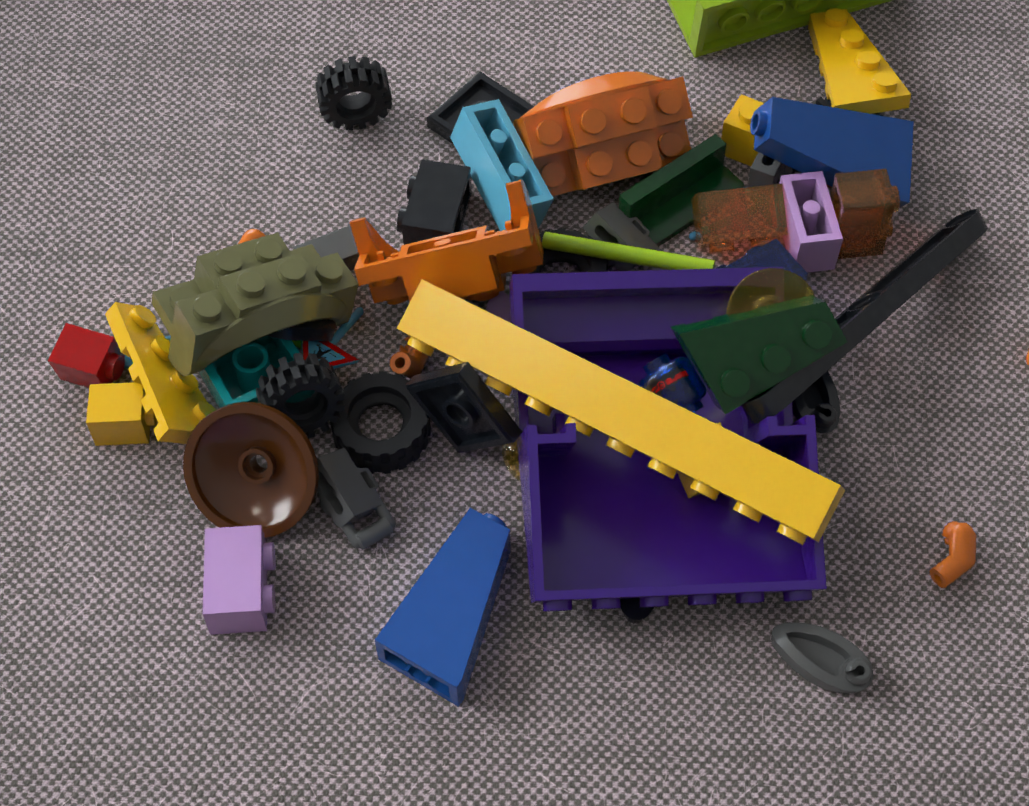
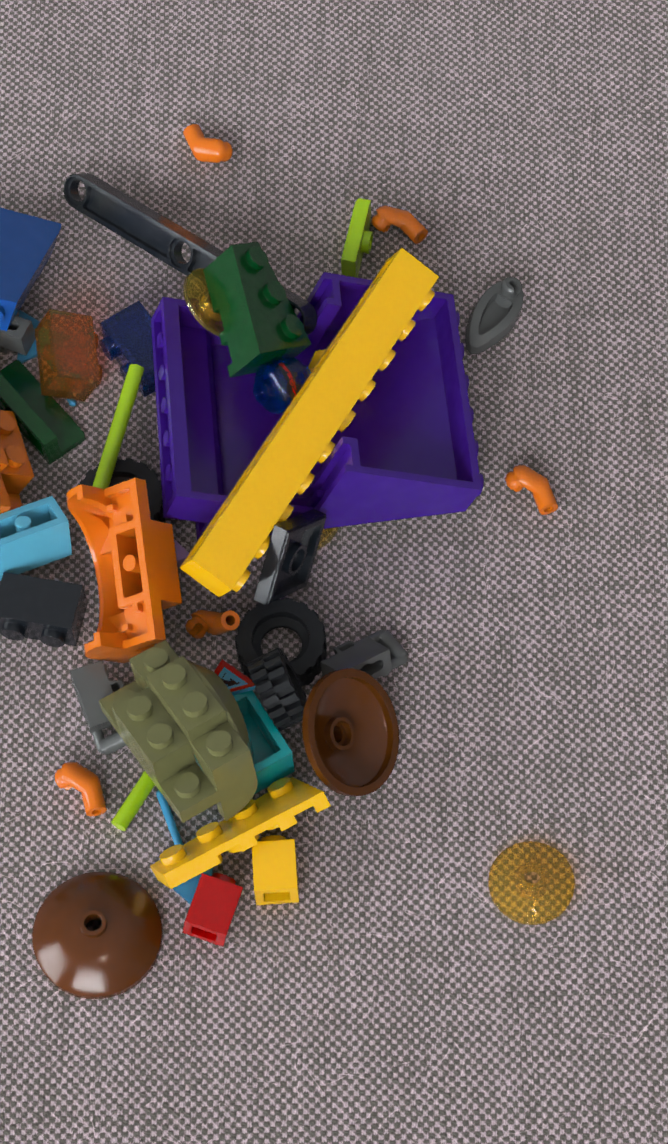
camera: 90 degrees left, 5 degrees up
lavender brick [203,525,276,635] -> none
blue slope [375,508,511,707] -> none
dark grey piece [582,202,665,271] -> none
lavender brick [774,171,843,274] -> none
clear orange brick [830,169,900,259] -> none
none -> reddish brown dish [32,871,163,999]
none -> lime plate [341,198,373,278]
none -> clear yellow dish [488,841,575,925]
none -> orange arm [505,465,558,515]

